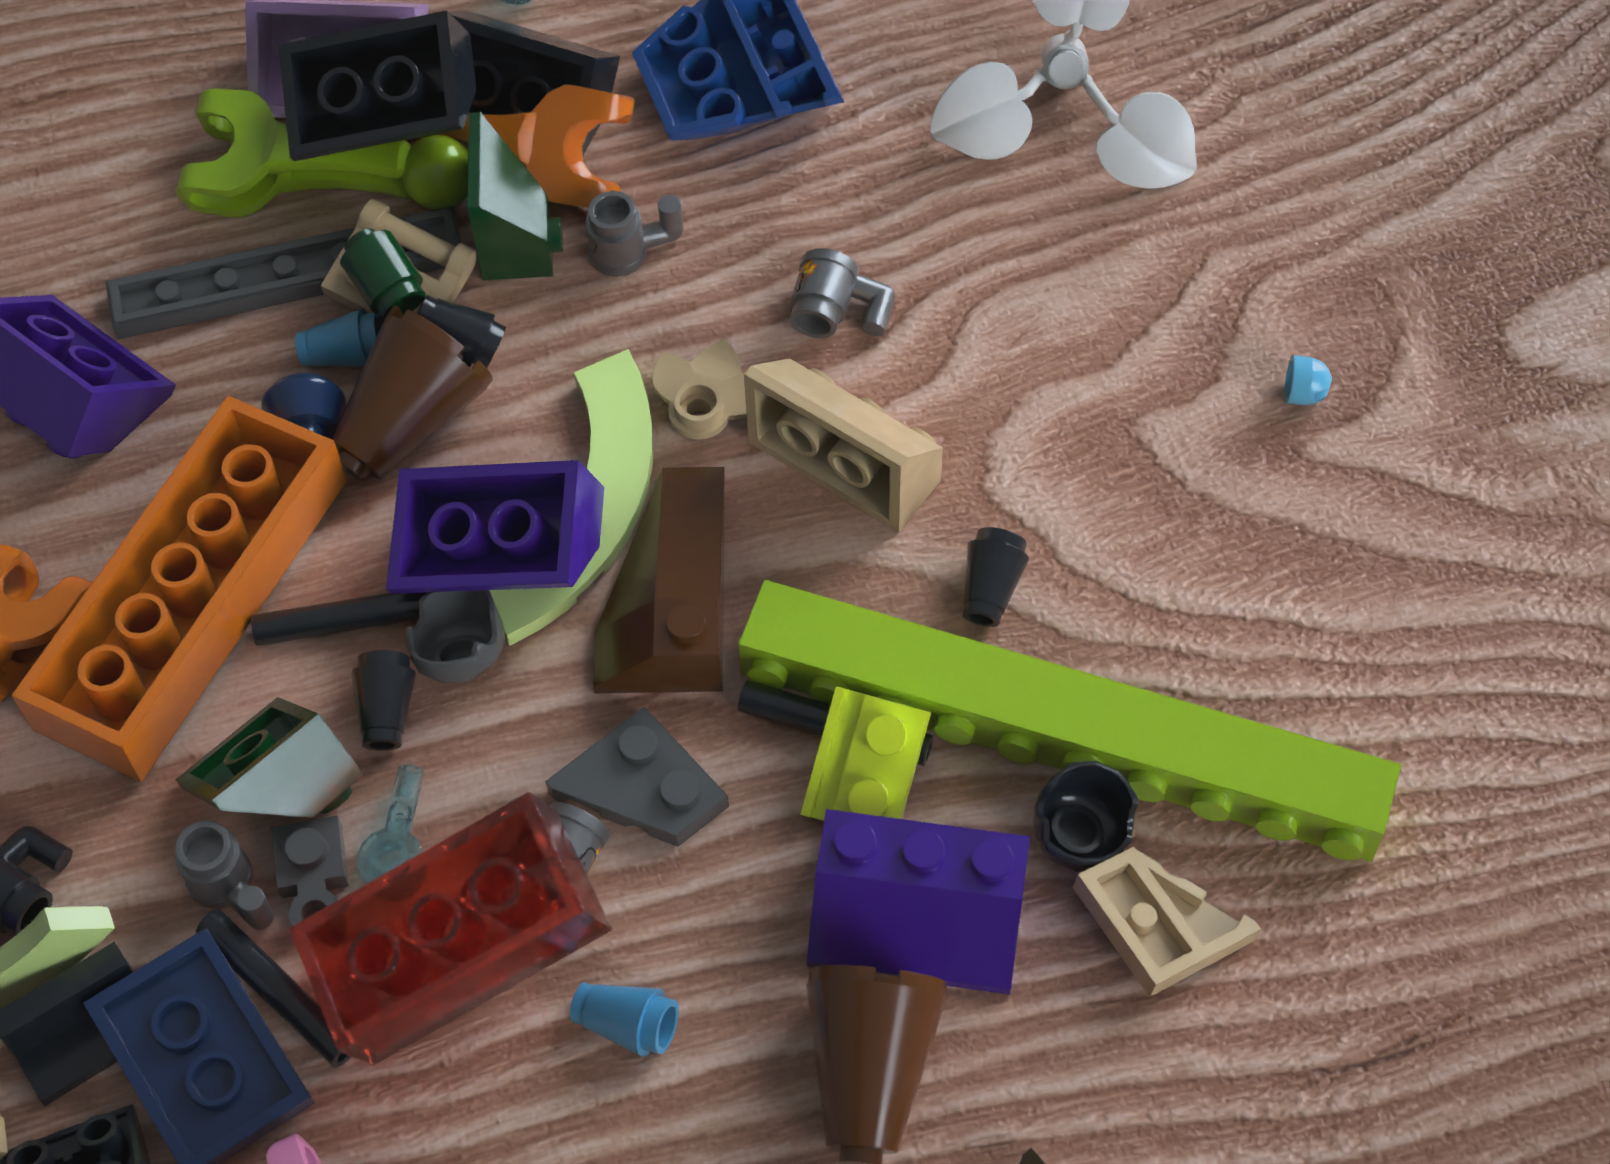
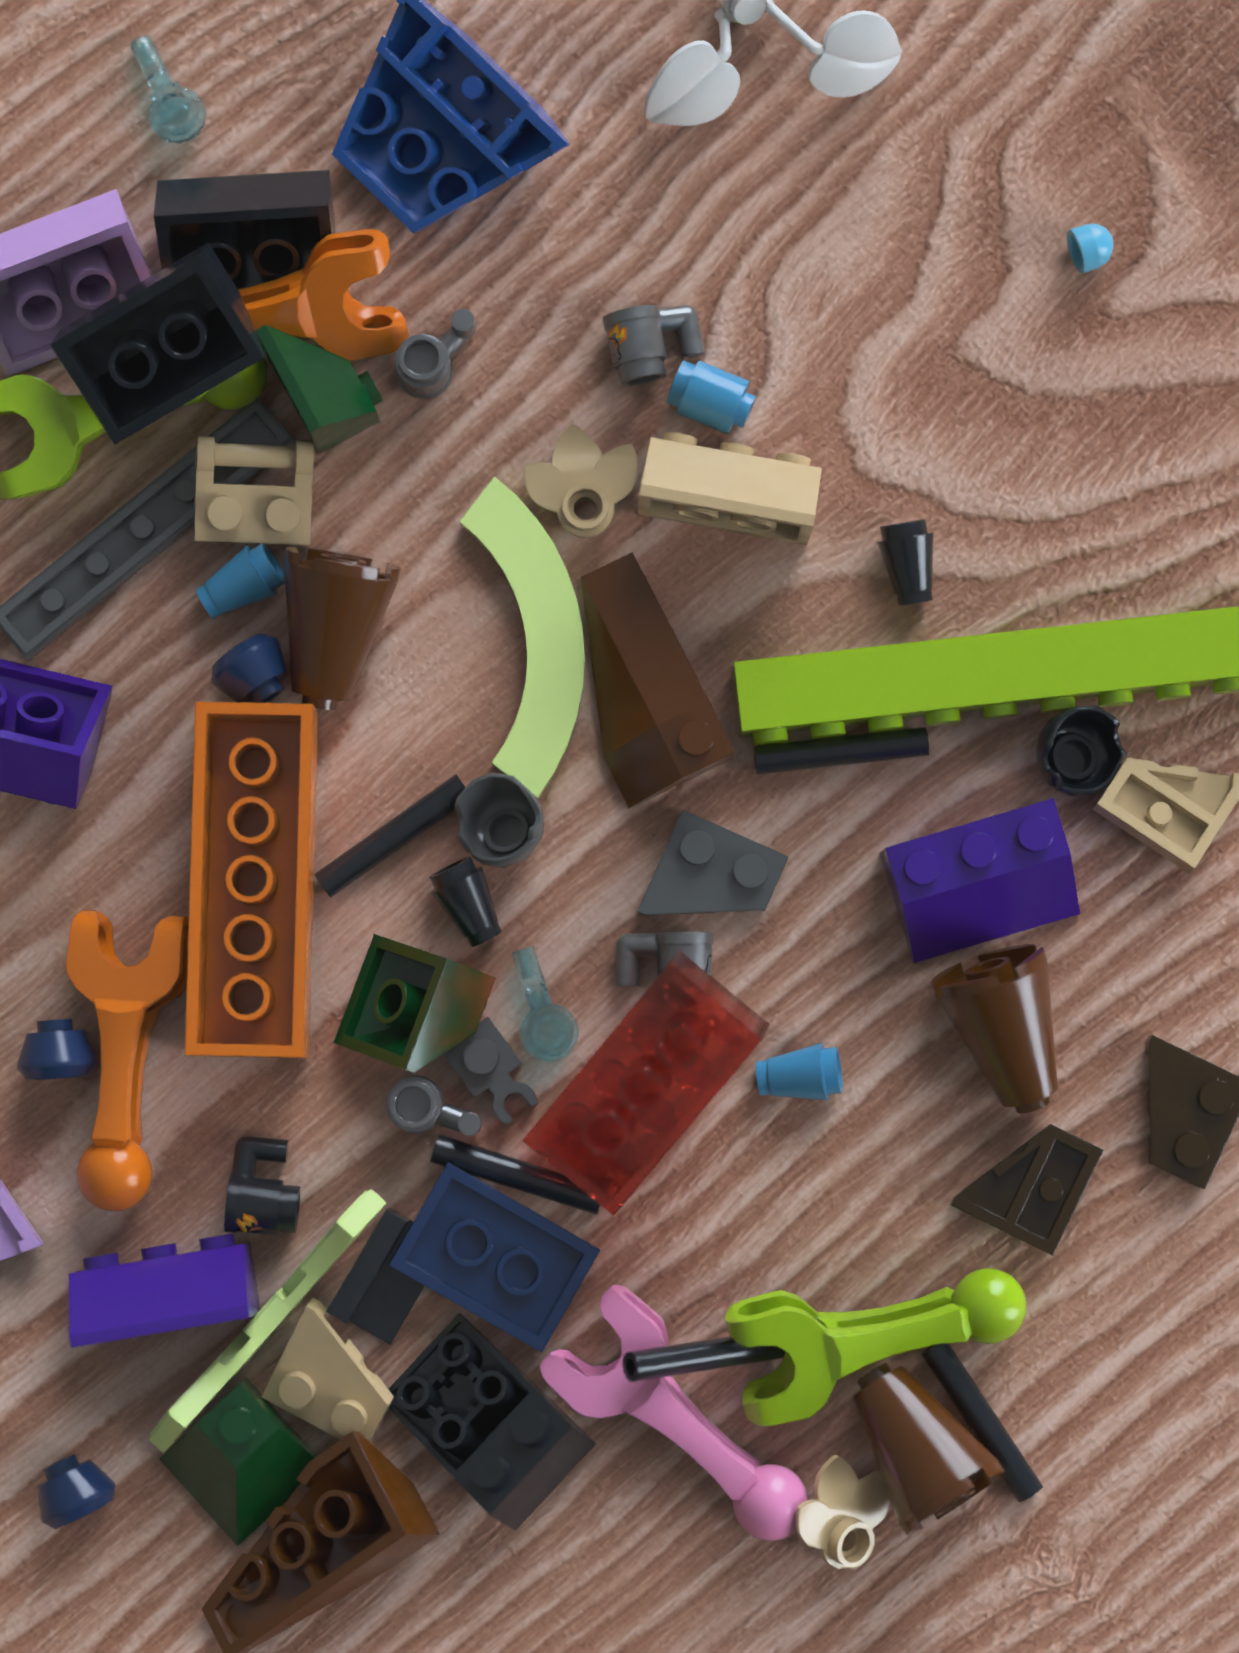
camera: 30 degrees left, 25 degrees up
dark green brick [340,228,426,319] -> none
dark purple slope [386,460,605,594] -> none
black cone [417,294,506,368] -> none
neon yellow plate [800,686,931,821] -> none
none -> dark azure brick [666,360,756,434]

